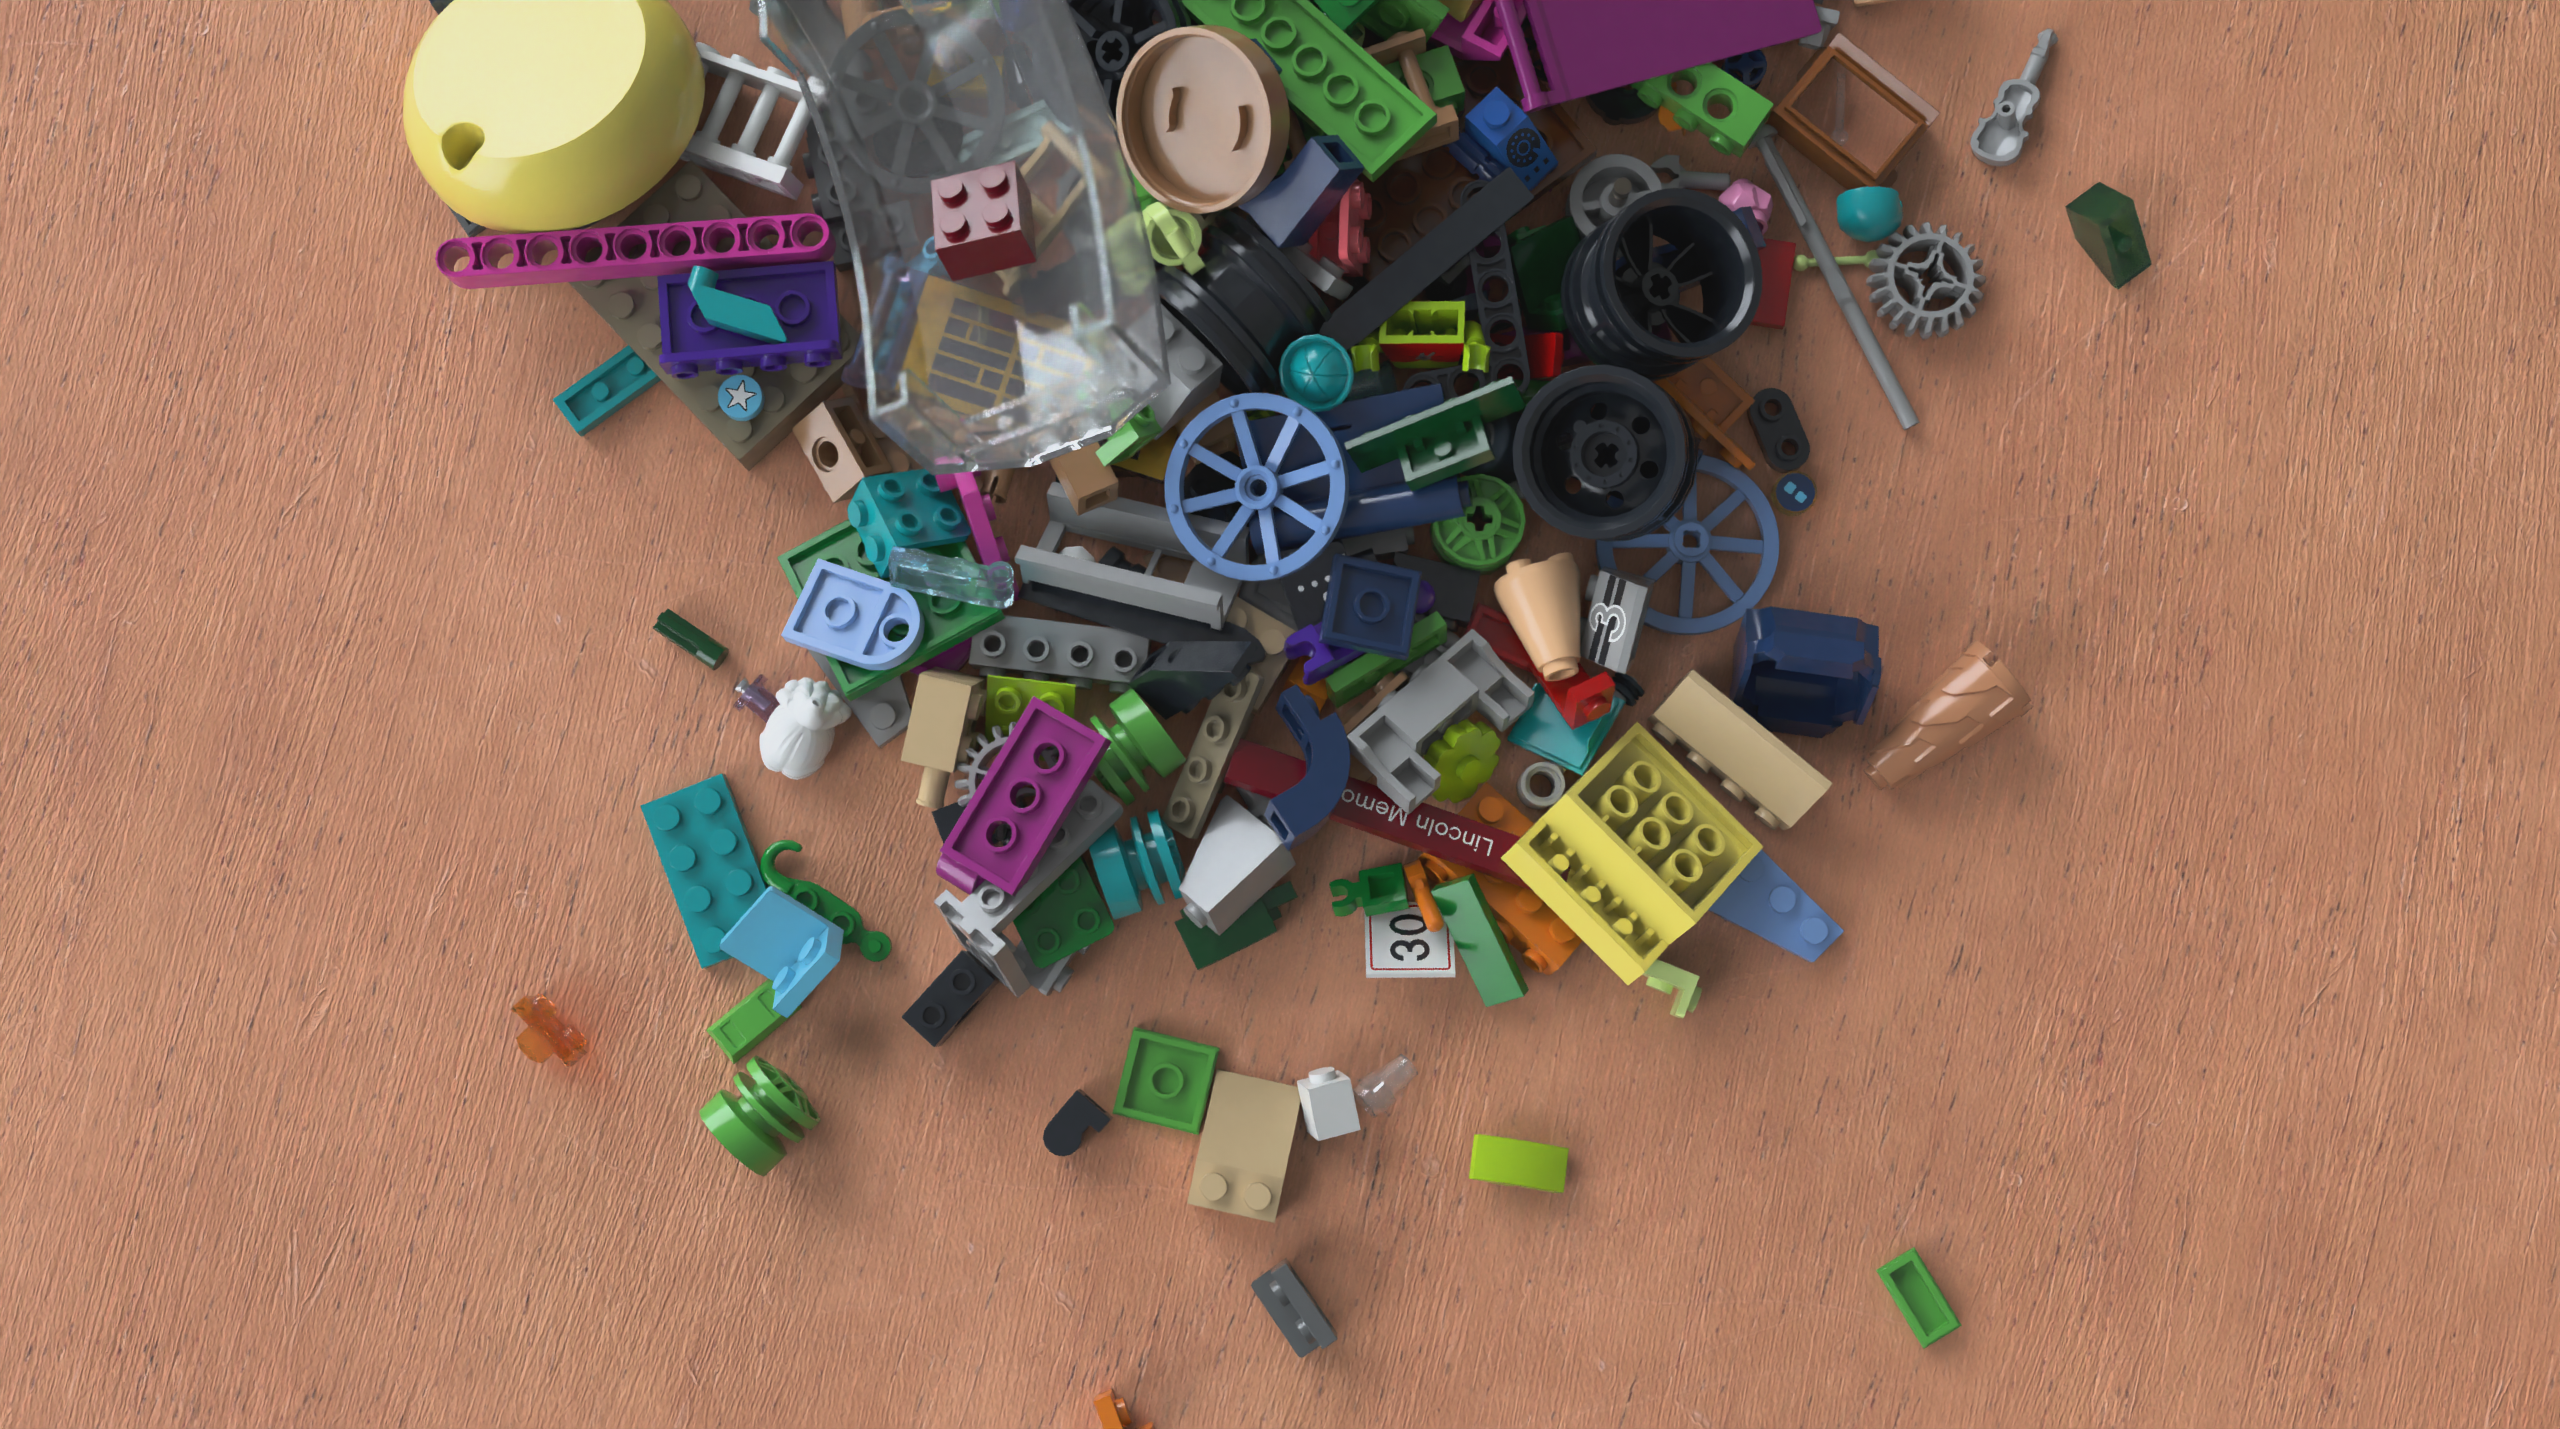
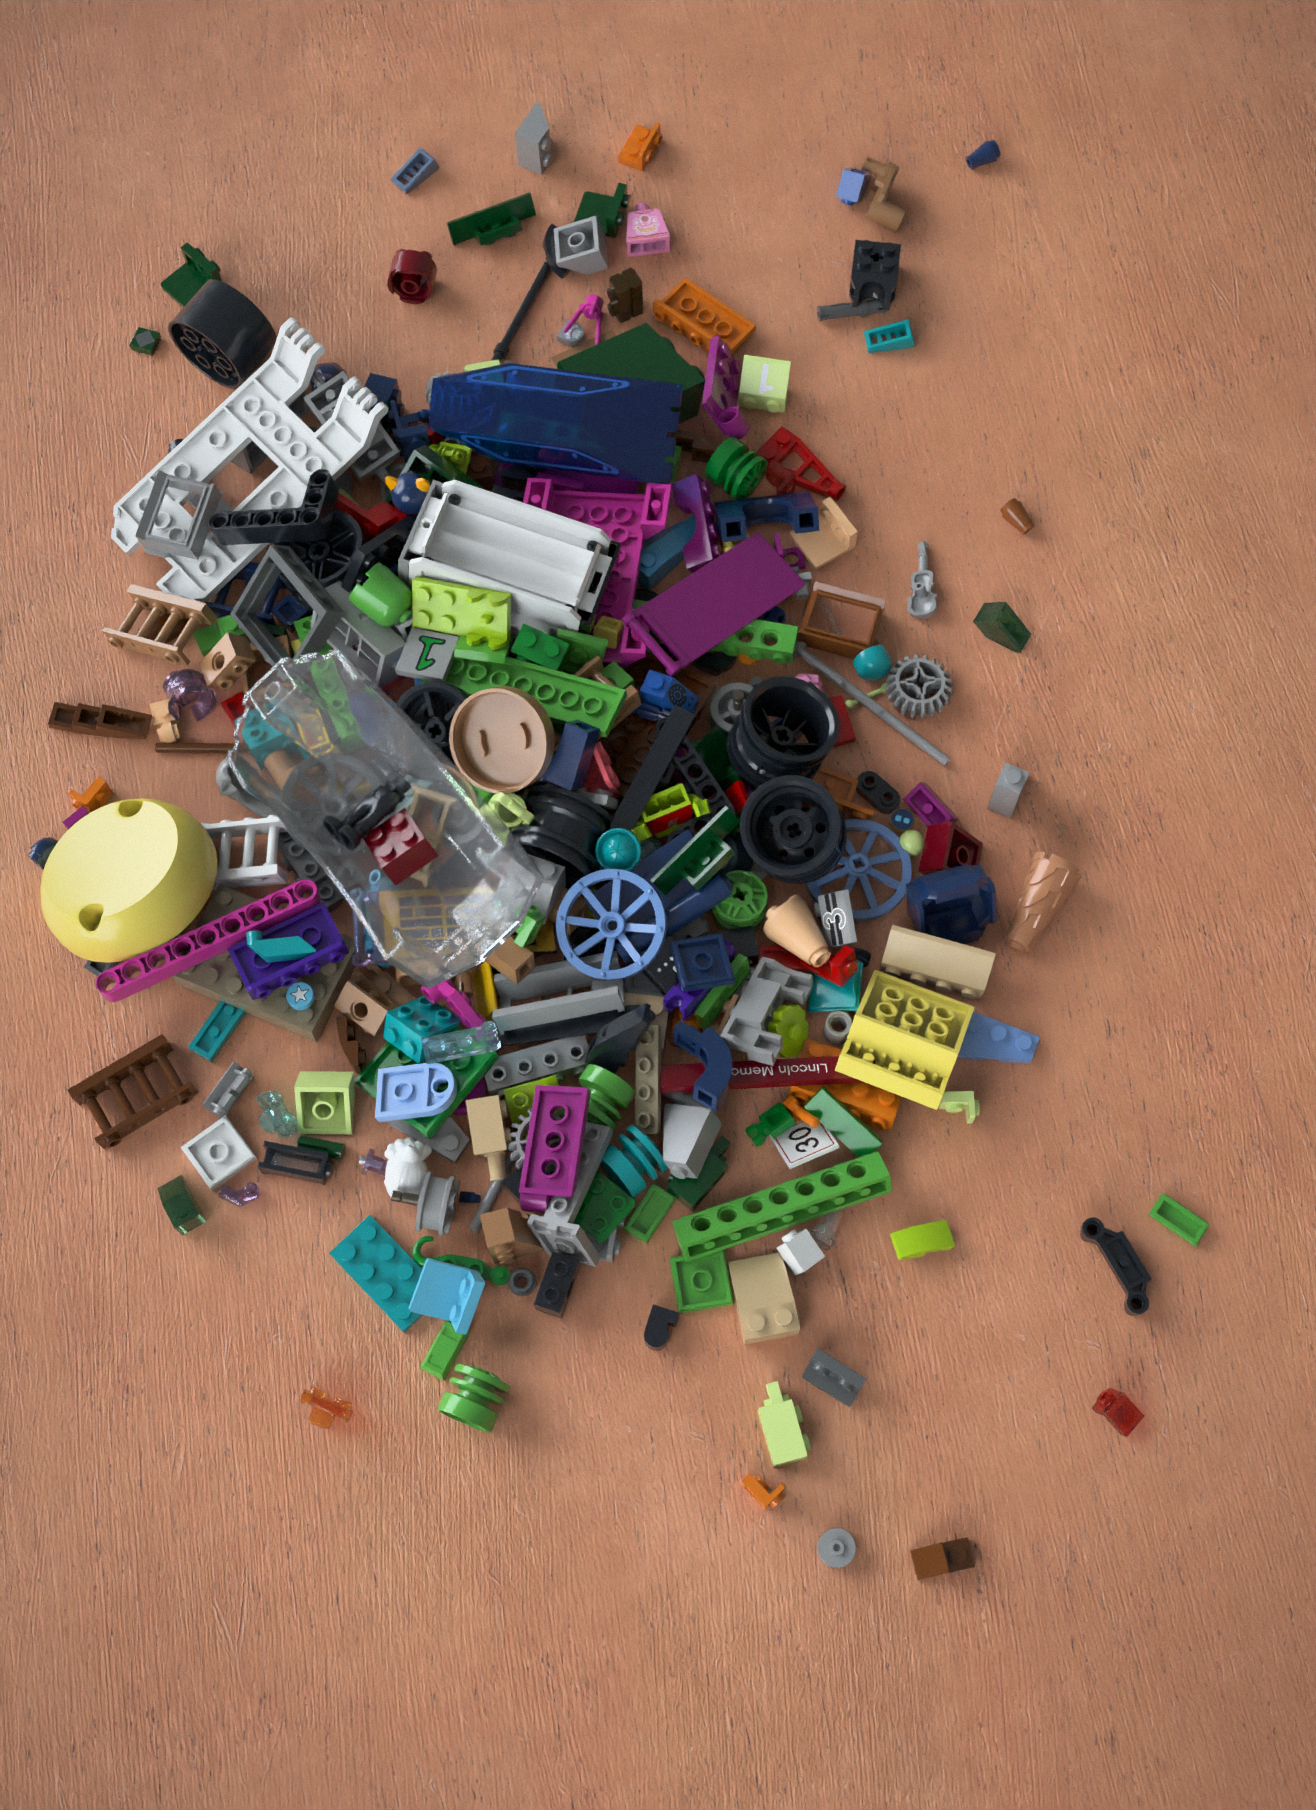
camera: 25 degrees left, 15 degrees down
none -> reddish brown fence [68,1034,198,1149]
none -> clear green slope [157,1175,207,1235]
none -> white tile [181,1115,257,1191]
none -> light grey hinge [202,1061,254,1119]
none -> clear purple arm [218,1182,259,1207]
none -> clear light blue piece [255,1091,297,1138]
none -> black window [258,1141,334,1185]
none -> yellowish green slope [294,1071,355,1134]
none -> black piece [322,777,411,850]
none -> reddish brown slope [336,1016,367,1074]
none -> light grey wheel [391,1171,460,1236]
none -> dark blue piece [459,1191,481,1203]
none -> light grey bar [469,1155,515,1233]
none -> yellow slope [473,962,499,1021]
none -> medium nougat wedge [480,1208,545,1266]
none -> dark grey plate [508,1268,536,1296]
none -> bright green tile [624,1183,676,1244]
none -> bright green brick [672,1151,892,1263]
none -> yellowish green hinge [758,1381,811,1468]
none -> yellowish green piece [900,830,924,857]
none -> magenta slope [903,782,959,826]
none -> dark red slope [918,822,983,875]
none -> light grey slope [987,762,1030,819]
none -> dark orange cone [1000,498,1034,535]
none -> black plate [1080,1217,1152,1316]

